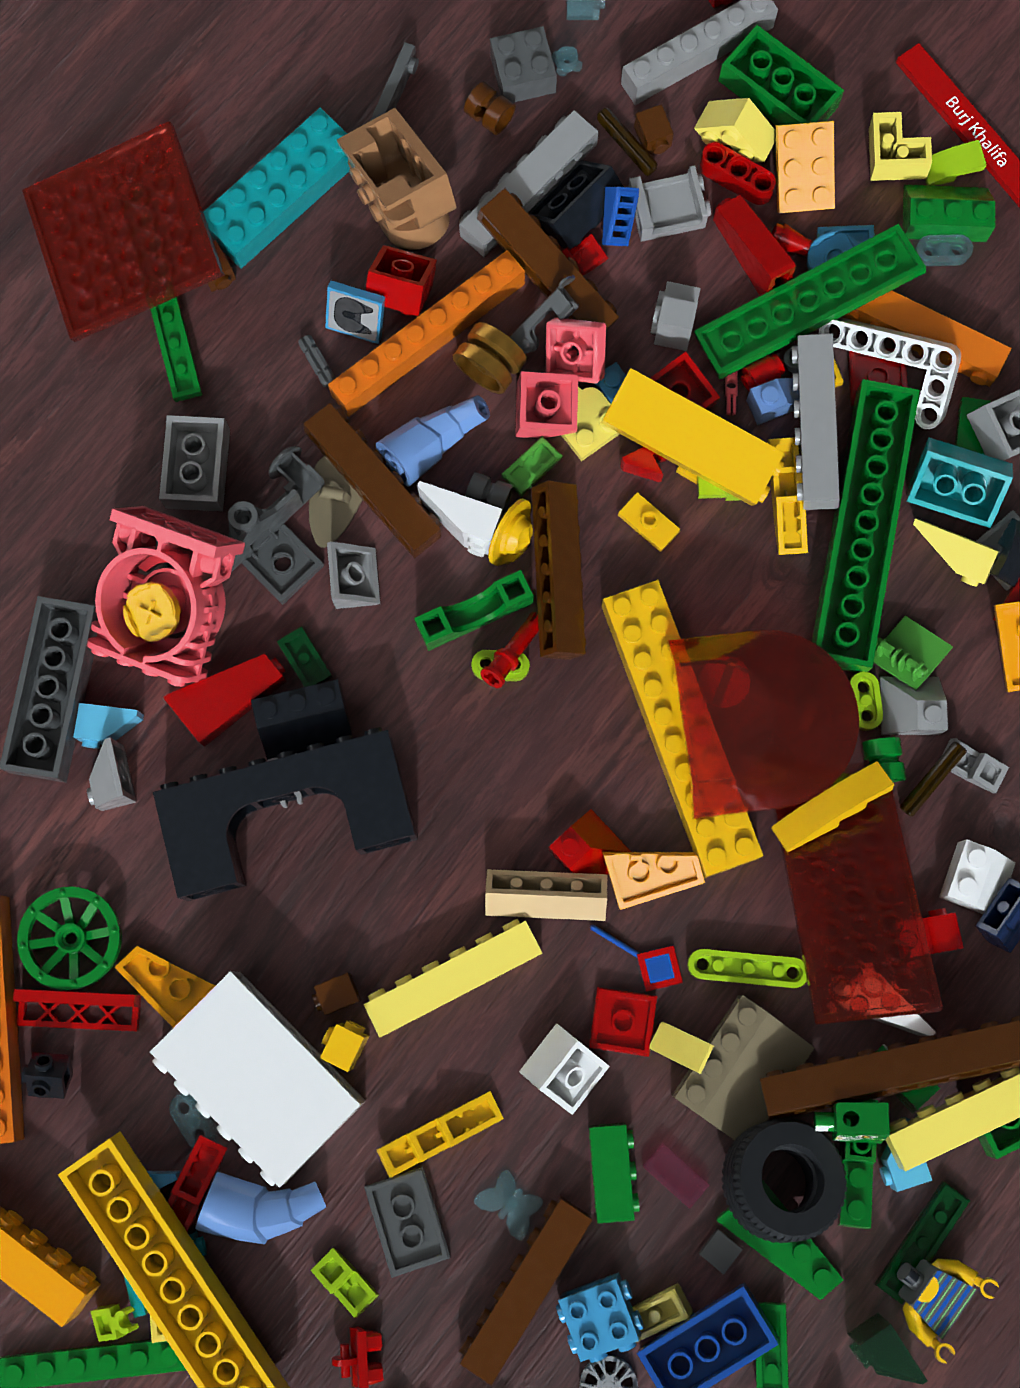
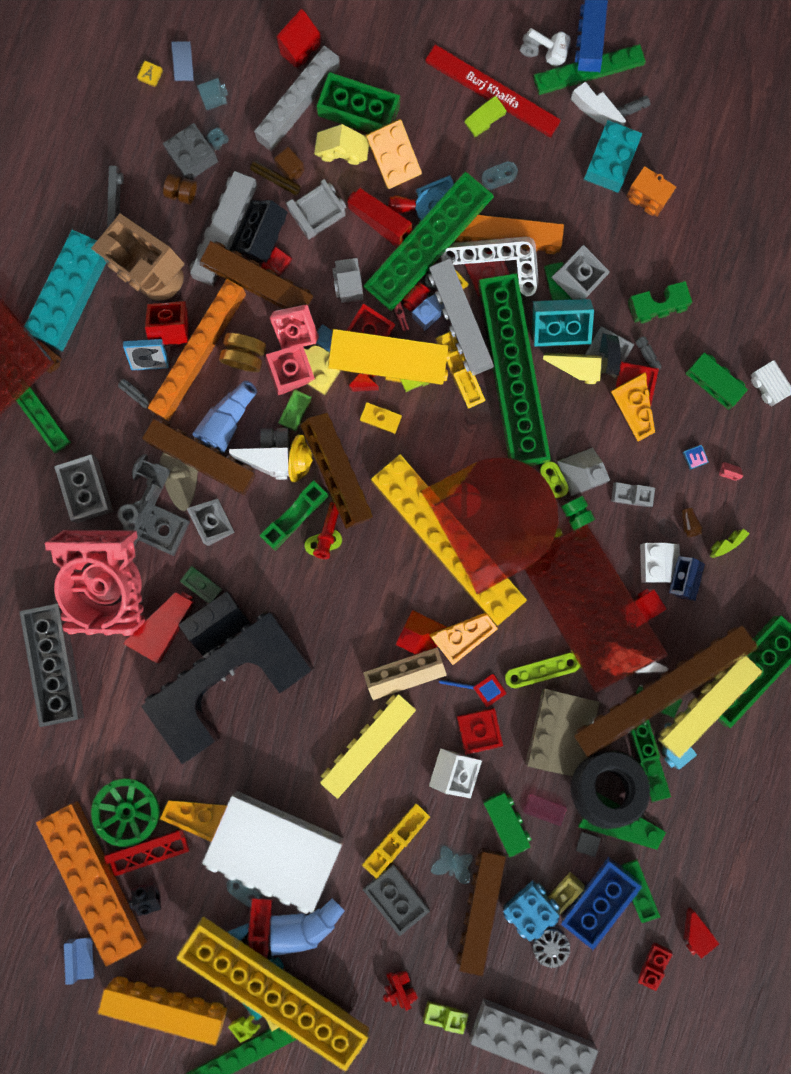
camera: 20 degrees left, 5 degrees up
medium azure slope [73,703,144,749] -> none
light grey slope [87,738,136,811] -> none
yellow tile [123,582,181,642] -> none
lime slope [311,1248,379,1318] -> none
reddish brown brick [312,972,361,1015] -> none
yellow brick [320,1020,369,1072] -> none
dark grey piece [510,275,579,353] -> none
blue slope [602,187,639,246] -> none
light yellow slope [649,1022,714,1074] -> none
red beam [700,142,776,205] -> none
yellow slope [771,761,894,853] -> none
green torso [814,1102,890,1144] -> none
clear green slope [847,1313,928,1385] -> none
light yellow brick [869,112,932,181] -> none
bright green hinge [874,616,953,691] -> none
dark green tile [875,1181,970,1305] -> none
torso [897,1259,999,1363] -> none
dark brown axle [900,742,967,817] -> none
green slope [903,184,995,242] -> none

